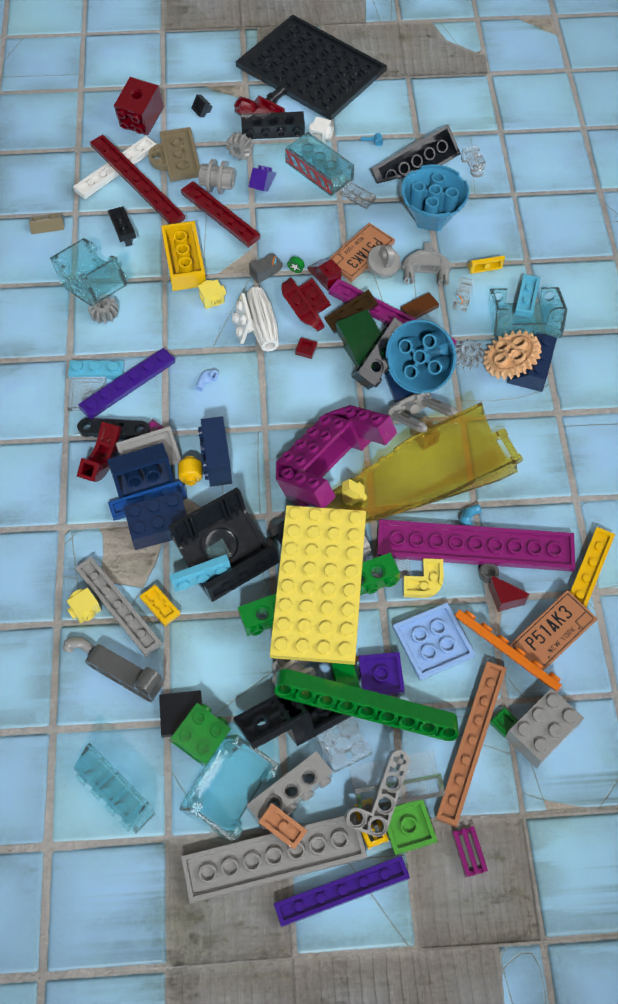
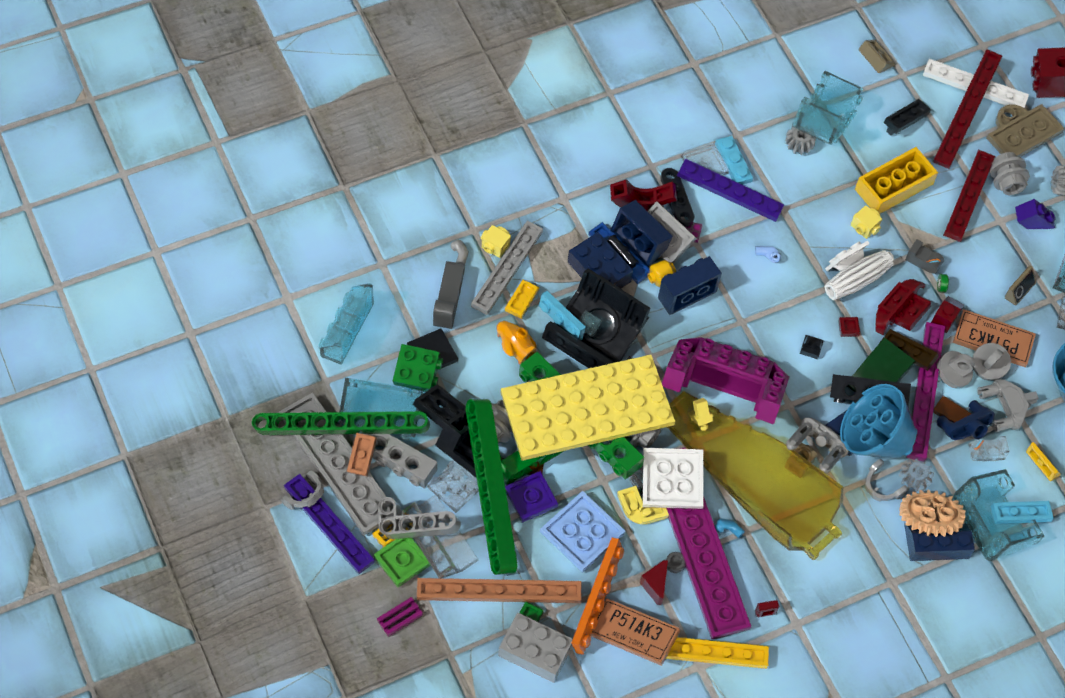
camera: 65 degrees right, 0 degrees up
none -> green beam [252,411,430,435]
none -> light grey piece [281,470,324,510]
none -> light orange animal [496,321,537,365]
none -> black pin [607,235,639,269]
none -> white plate [643,448,703,509]
none -> dark red tile [755,600,779,618]
none -> black tile [800,335,824,359]
none -> light grey piece [865,459,909,502]
none -> light grey tile [937,351,975,388]
none -> dark blue connector [937,400,995,440]
none -> slope [1005,265,1036,306]

